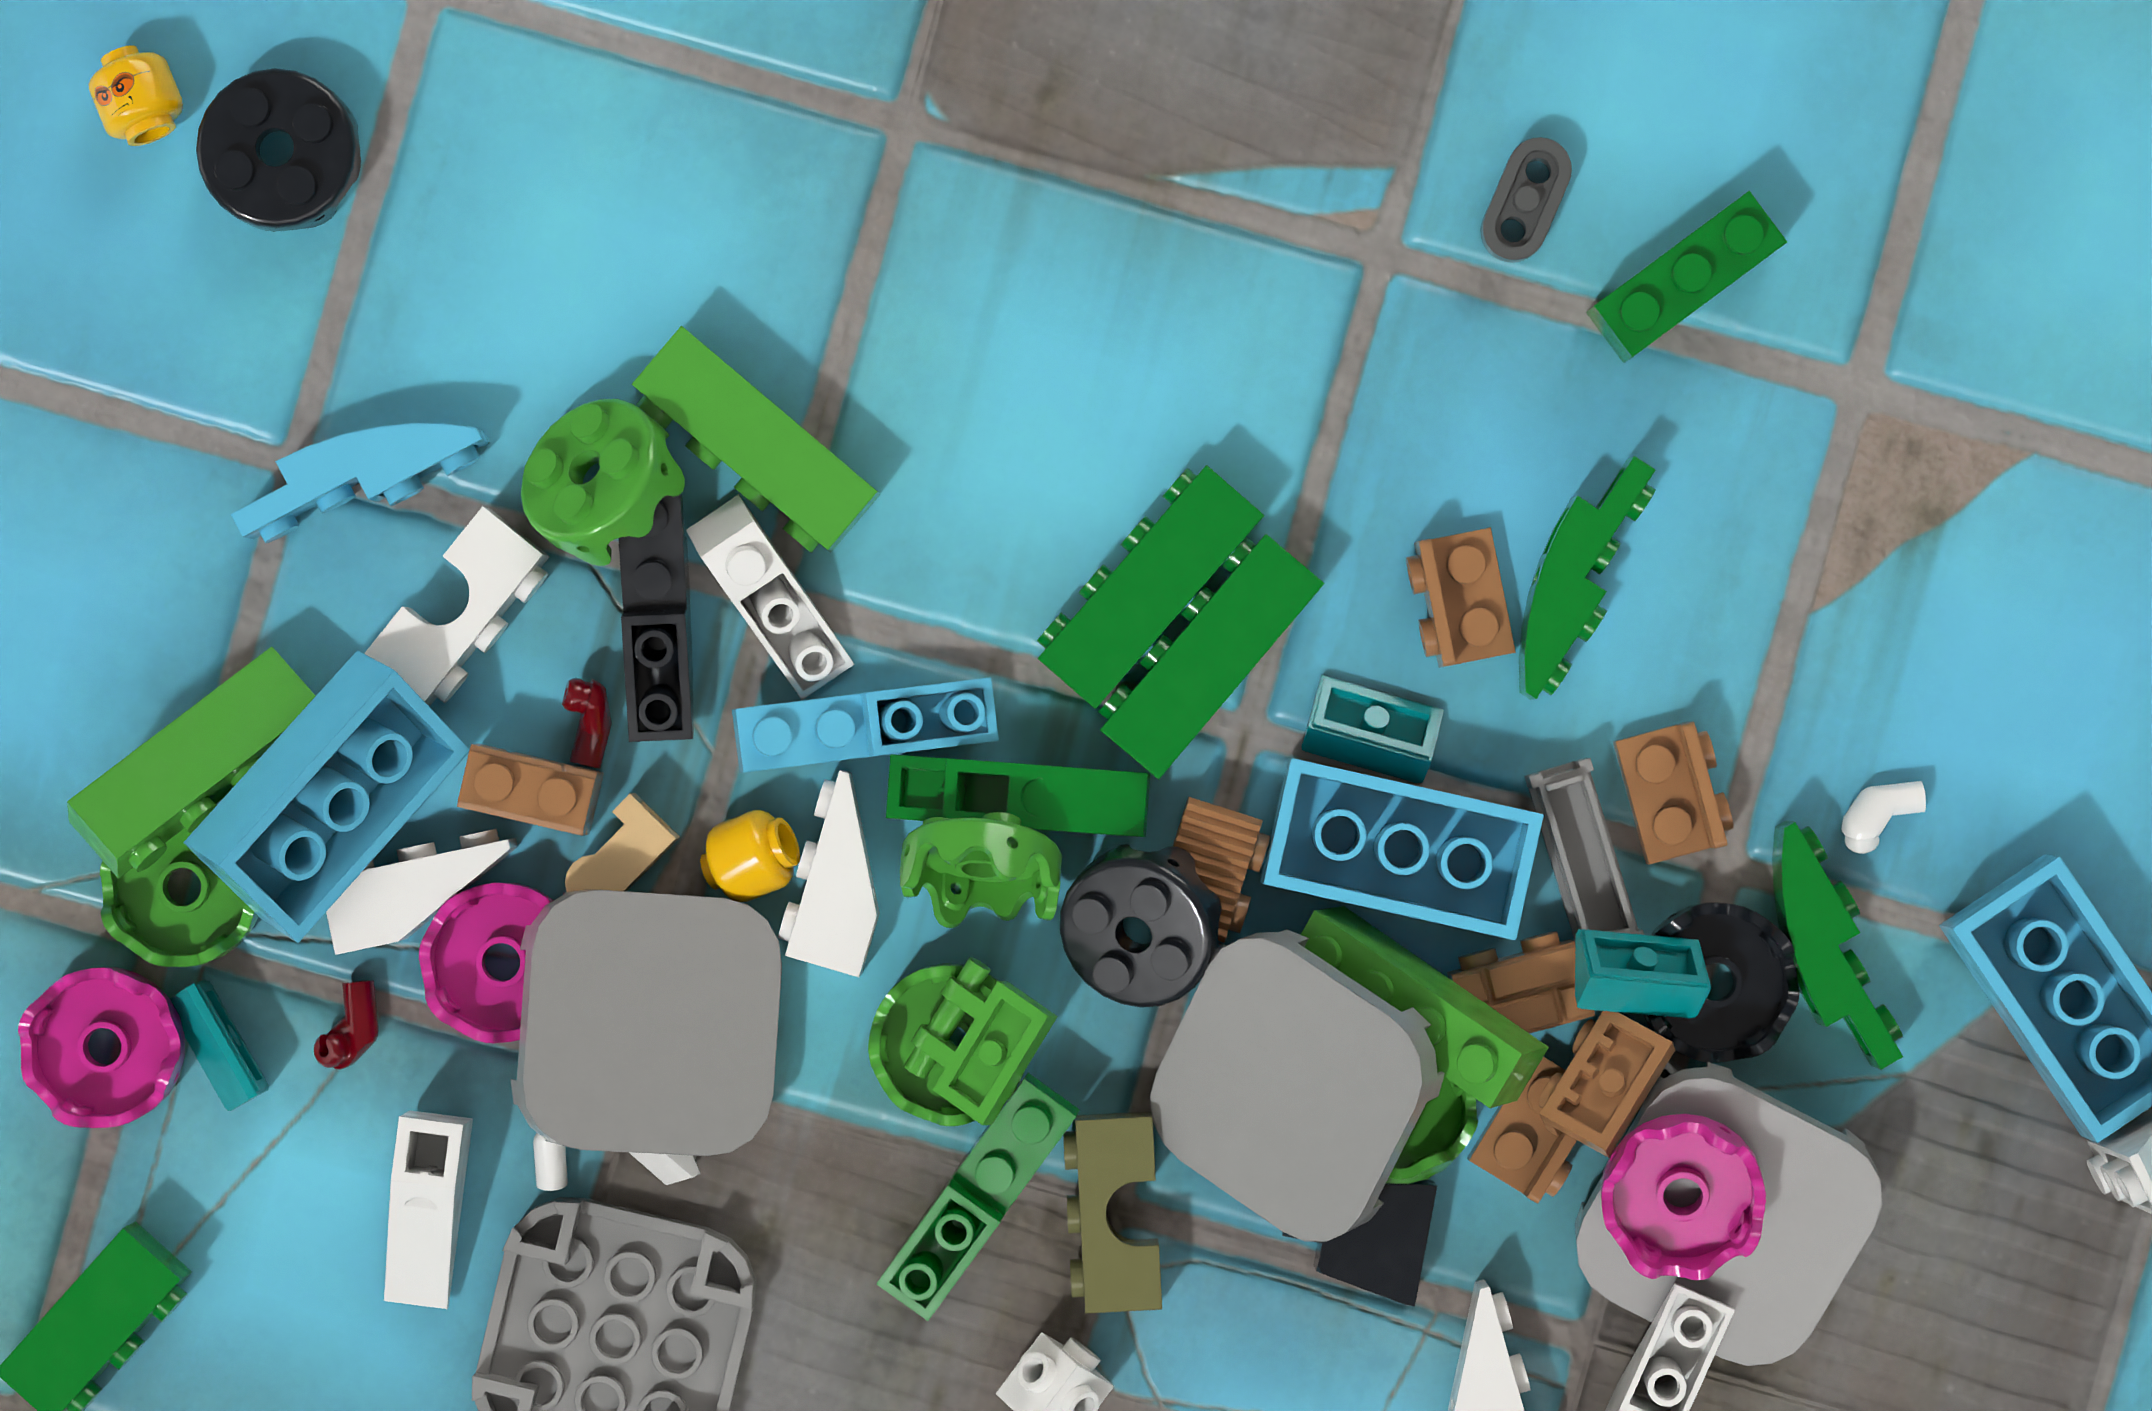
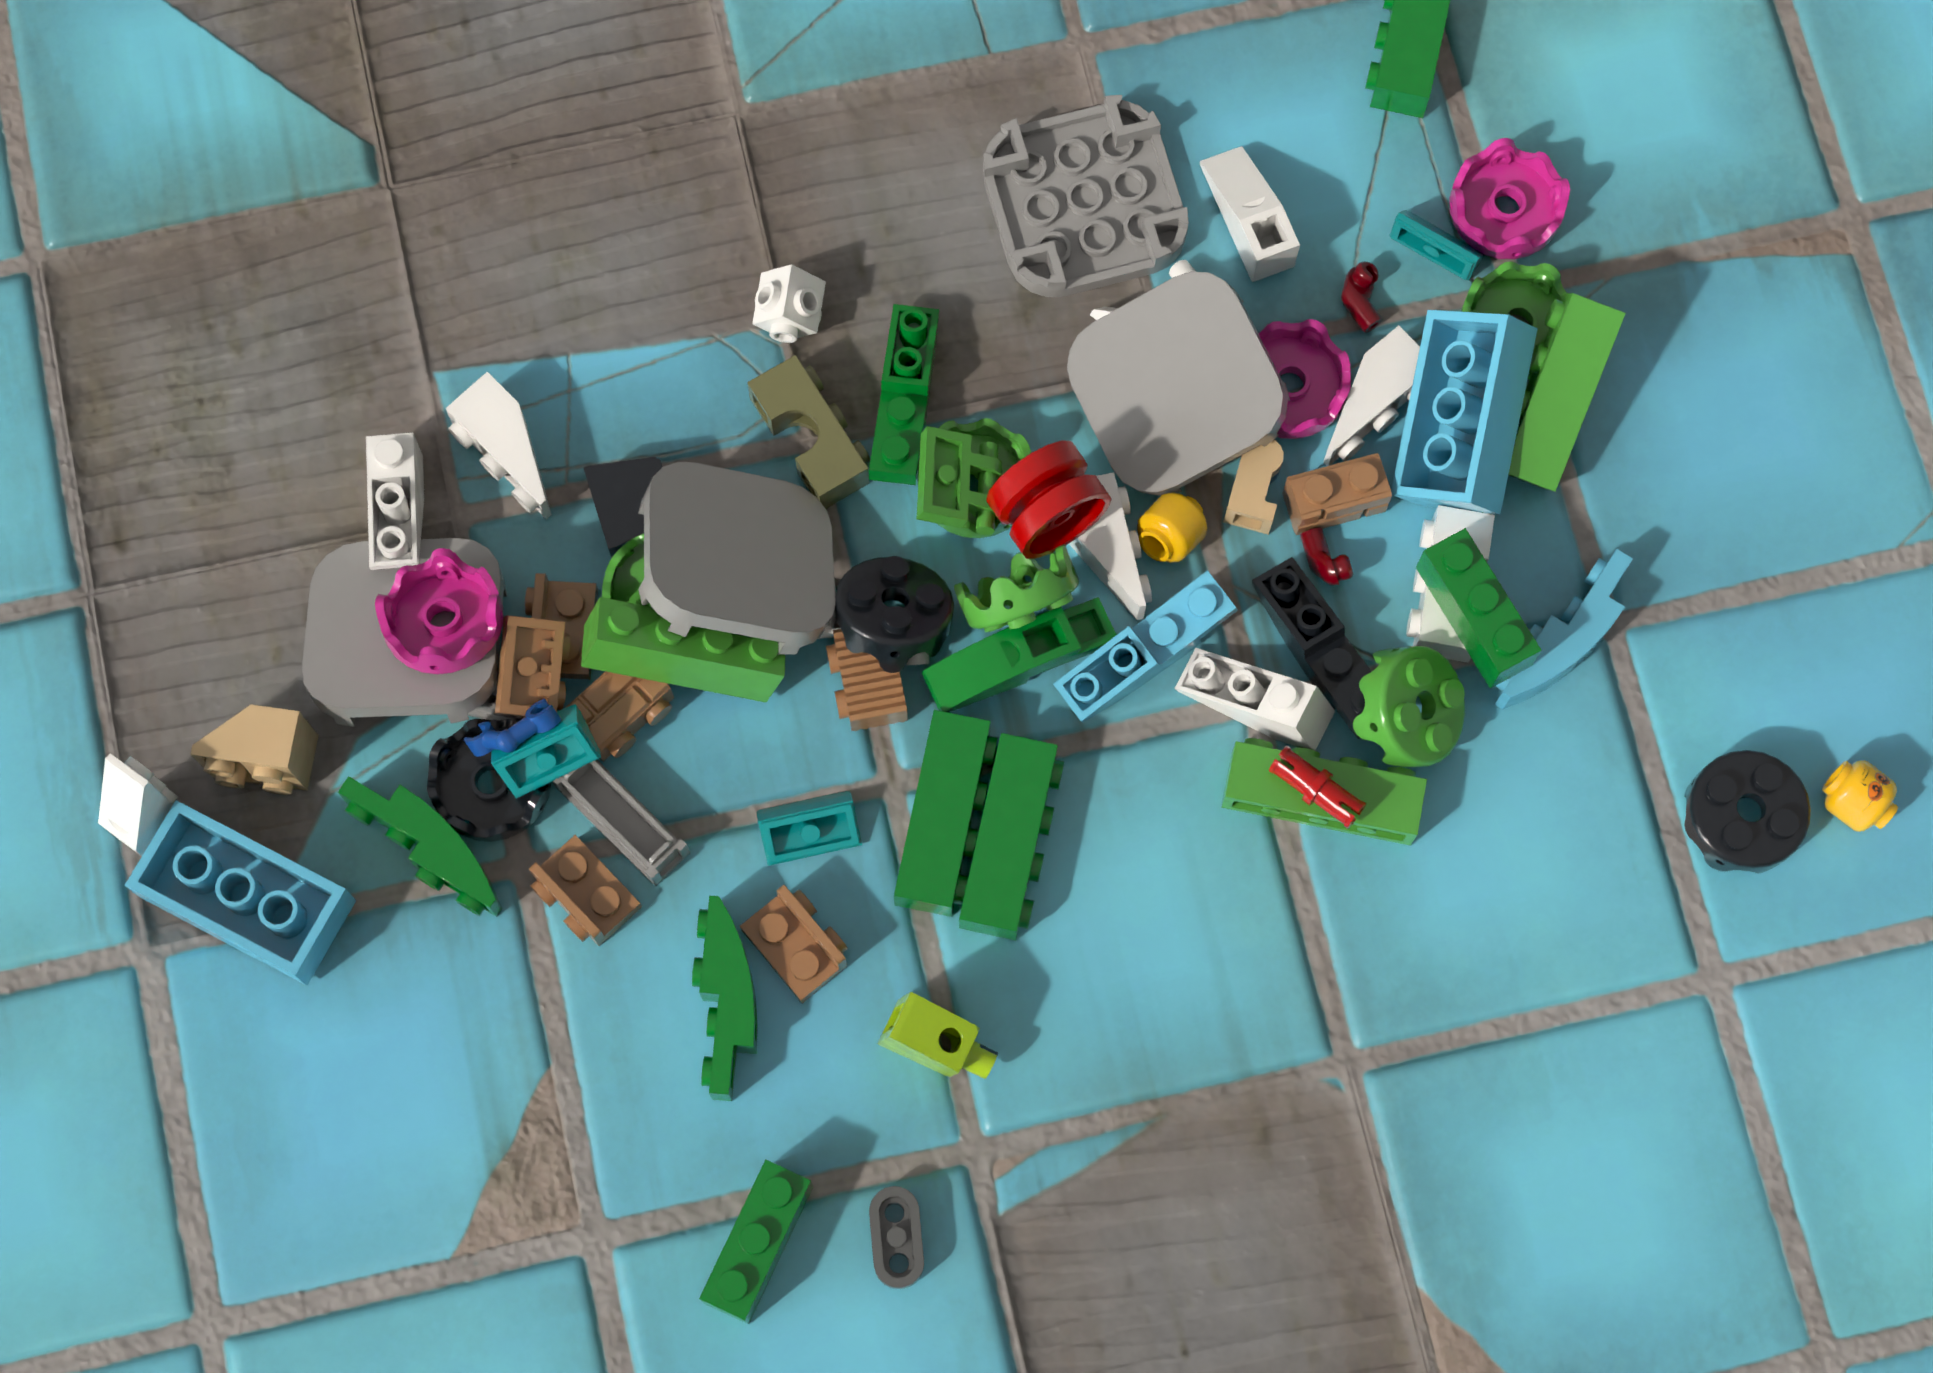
camera: 150 degrees right, 15 degrees down
medium azure brick [1260,757,1544,941] -> none
white arm [1842,781,1926,854] -> none
none -> tan slope [190,704,319,795]
none -> blue arm [463,699,561,757]
none -> lime torso [877,992,998,1079]
none -> red wheel [986,440,1112,559]
none -> red pin [1269,746,1367,829]
none -> green brick [1416,528,1542,689]

